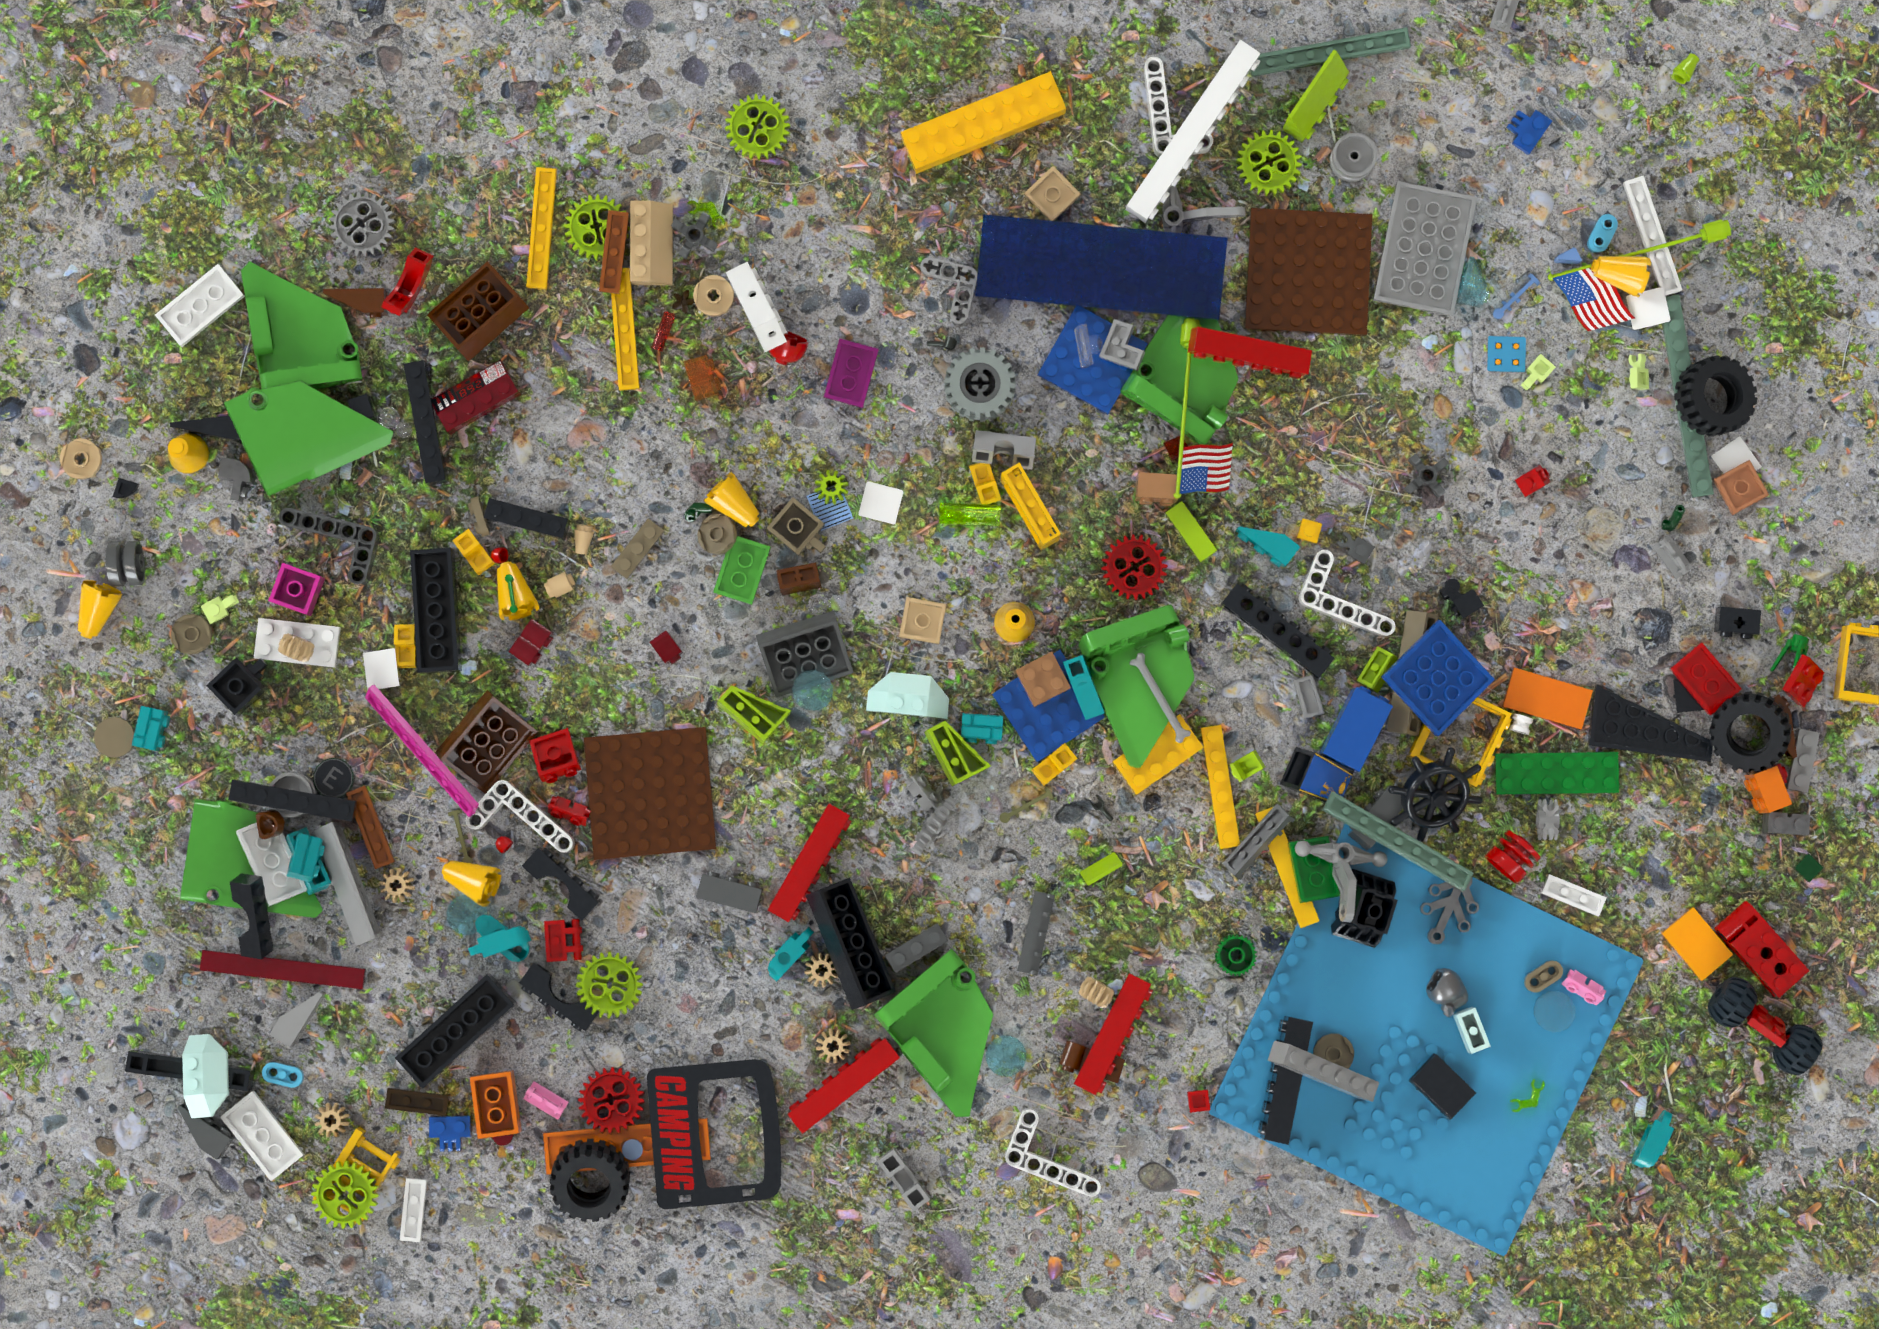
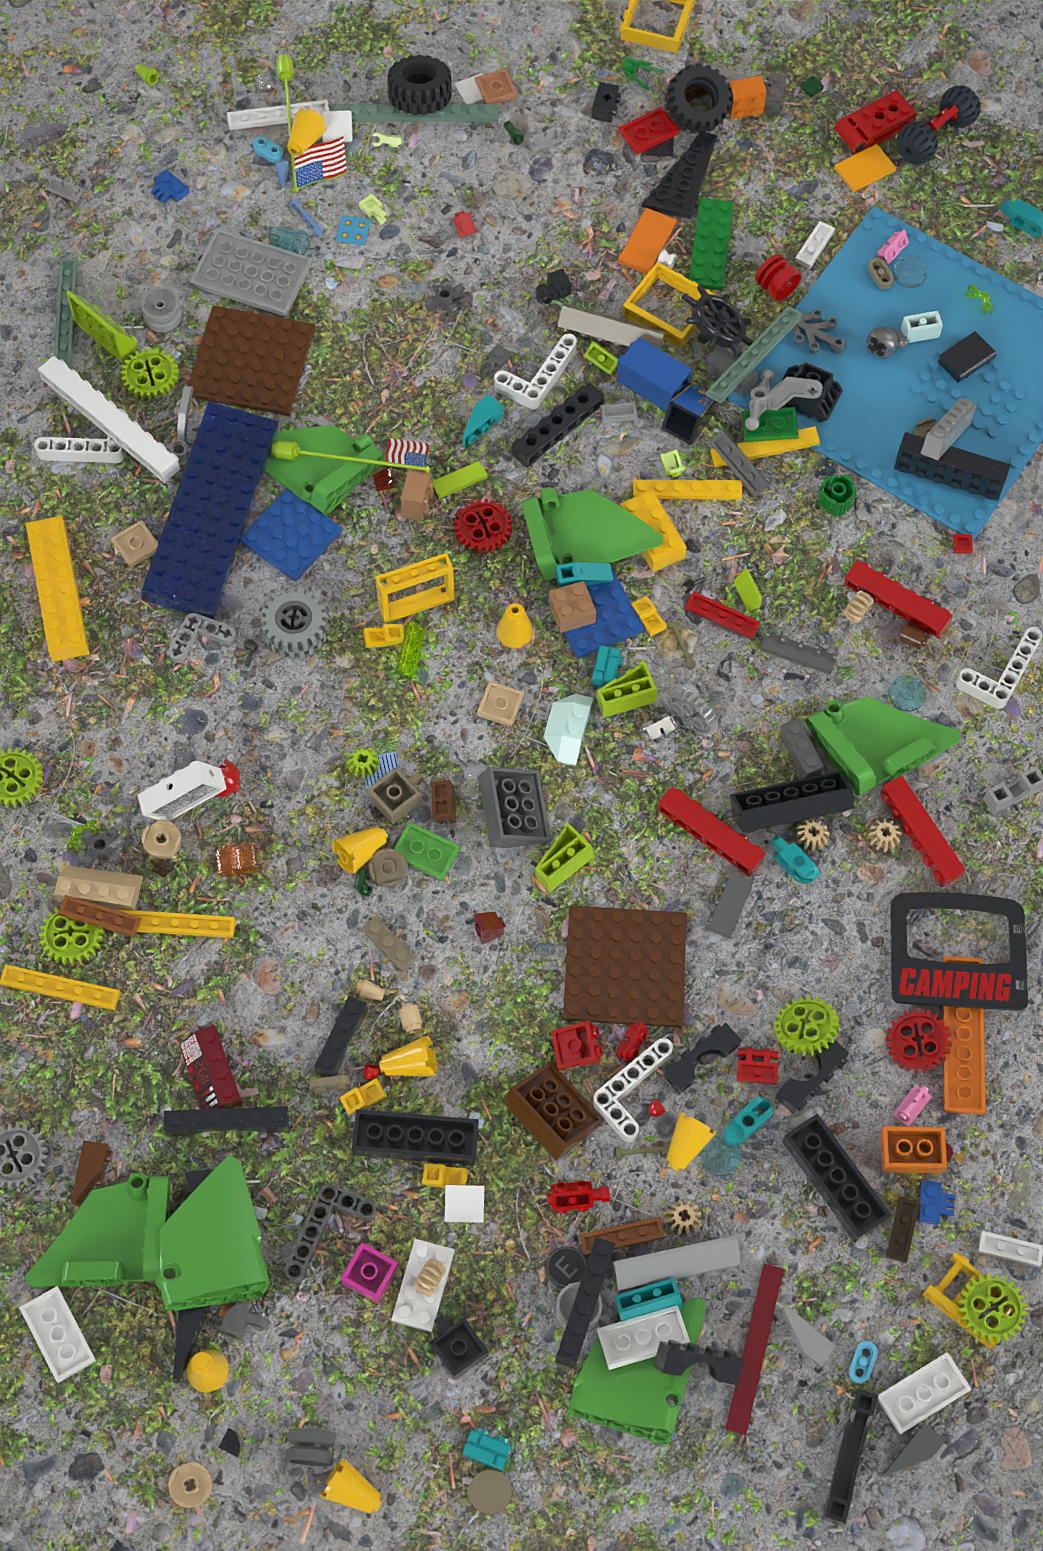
camera: 85 degrees left, 20 degrees down
dark tan tile [171,614,213,655] -> none
light aqua wedge [182,1034,229,1118] -> none
yellowish green plate [201,595,239,624] -> none
reddish brown piece [256,809,285,839] -> none
teal brick [286,833,325,882] -> none
tan gear [315,1103,350,1137] -> none
dark pink tile [365,684,479,817] -> none
clear plate [378,407,412,438] -> none
red arch [381,247,434,316] -> none
reddish brown slope [427,261,529,362] -> none
teal piece [468,926,532,958] -> none
green hinge [505,574,518,613] -> none
dark red brick [509,619,554,666] -> none
black tyre [550,1139,630,1222] -> none
sand blue tile [622,1139,643,1160] -> none
clear red axle [650,311,675,352] -> none
clear light blue tile [792,670,833,711] -> none
magenta plate [824,338,879,408] -> none
white sticker [859,482,903,524] -> none
light grey arch [972,430,1036,470] -> none
clear tile [1074,324,1103,368] -> none
light grey plate [1099,319,1145,371] -> none
light grey piece [1130,653,1191,743] -> none
red brick [1187,327,1312,379] -> none
yellow plate [1297,518,1322,544] -> none
blue plate [1381,620,1495,736] -> none
red plate [1782,654,1824,707] -> none
none -> red brick [547,1180,610,1214]
none -> red plate [685,591,760,640]

